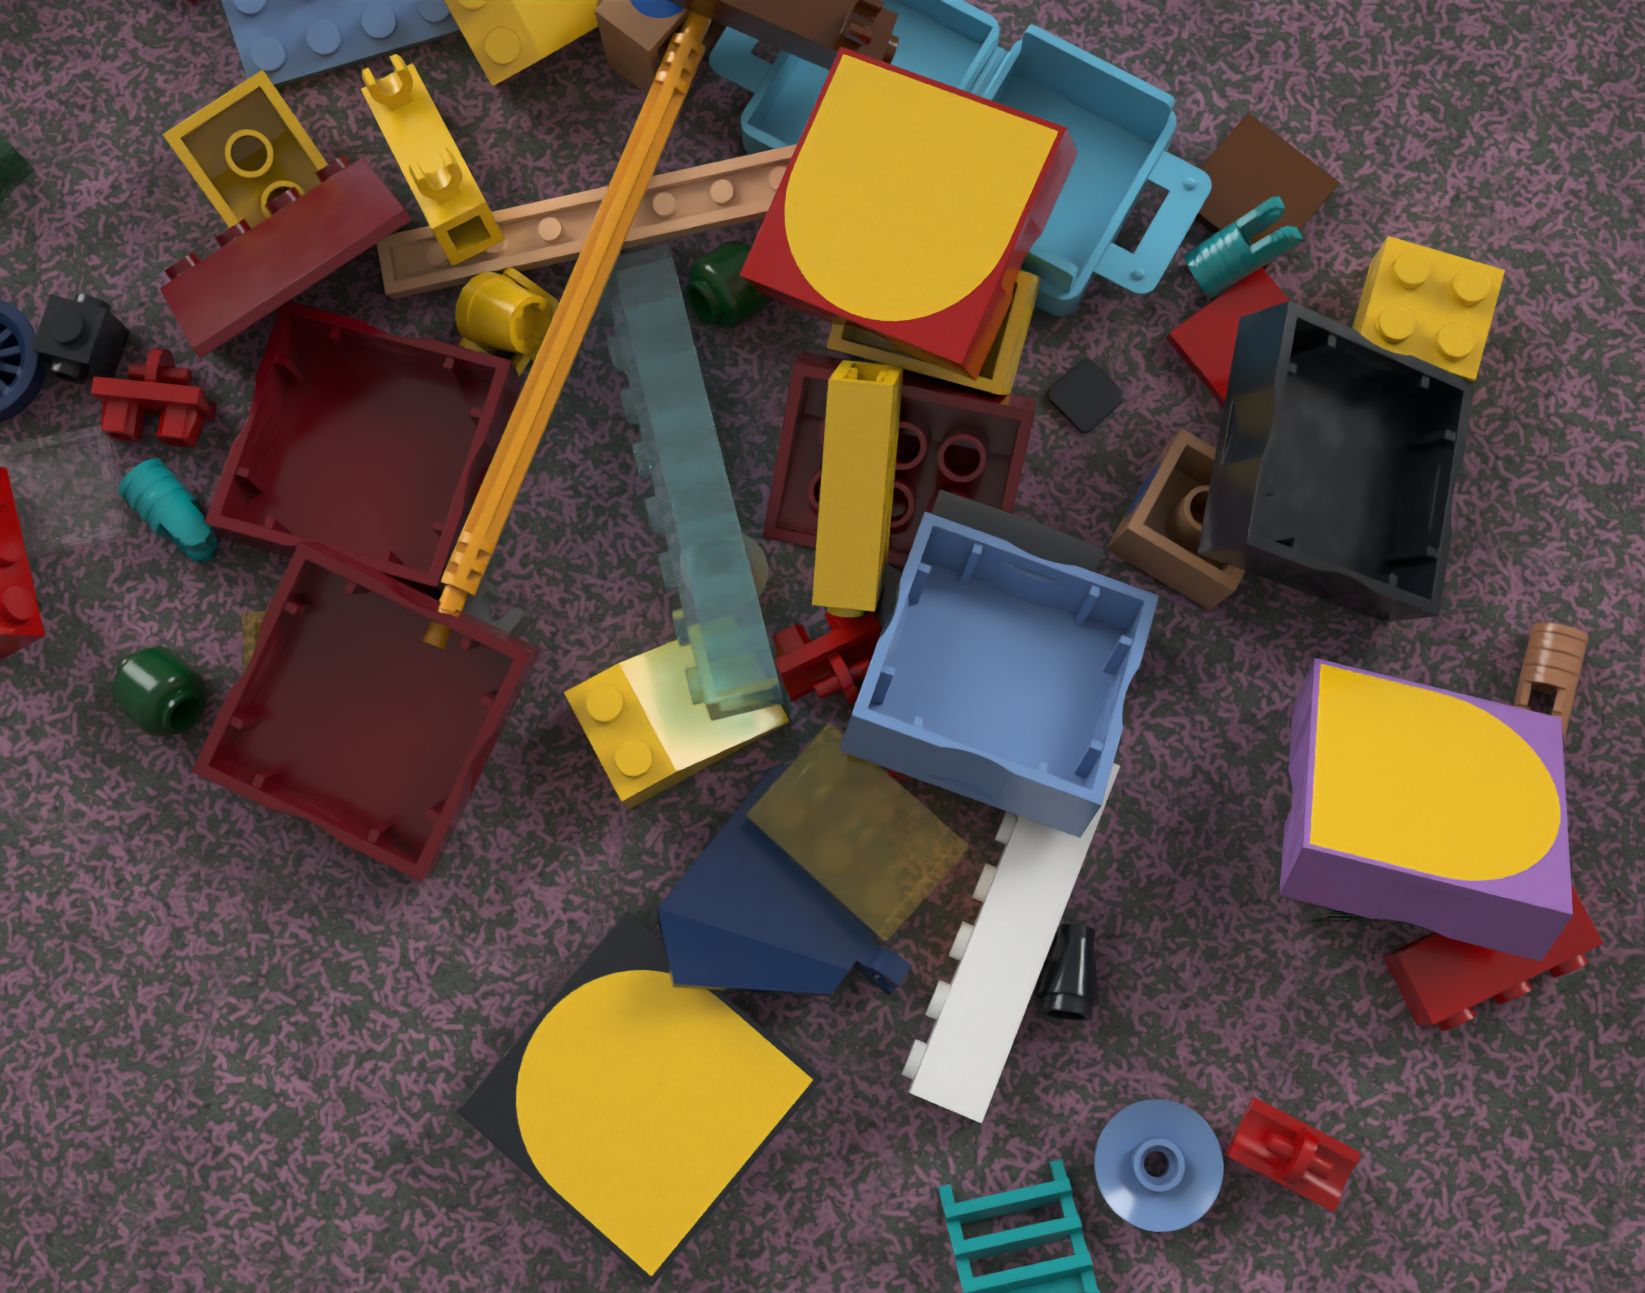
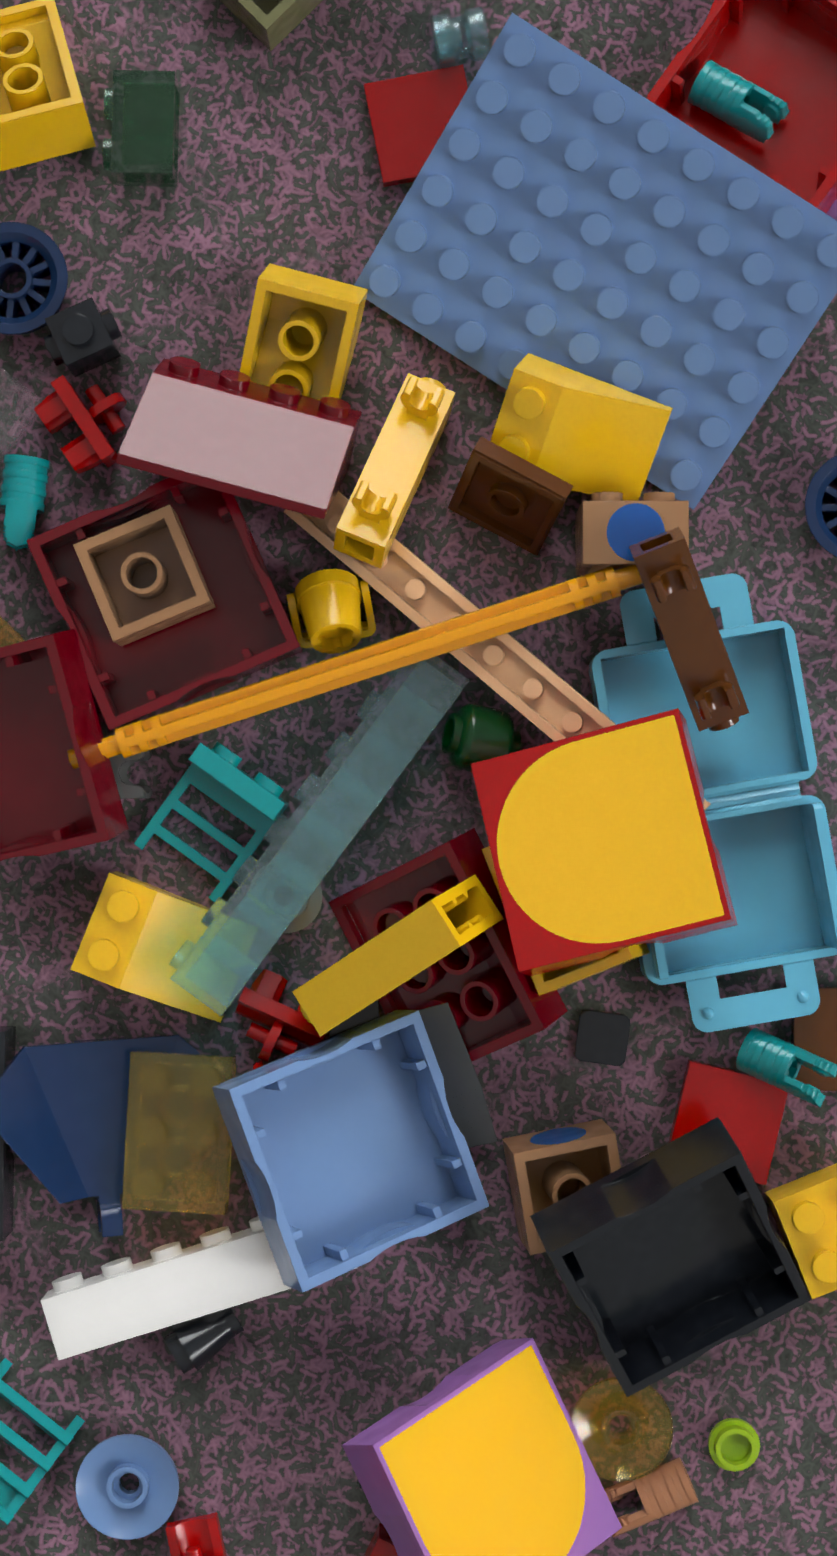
camera: 45 degrees right, 10 degrees up
none -> medium nougat brick [73,505,216,646]
none -> teal plate [134,741,289,904]
none -> reddish brown tile [448,437,573,555]
none -> clear yellow dish [571,1377,673,1482]
none -> lime plate [708,1418,760,1472]

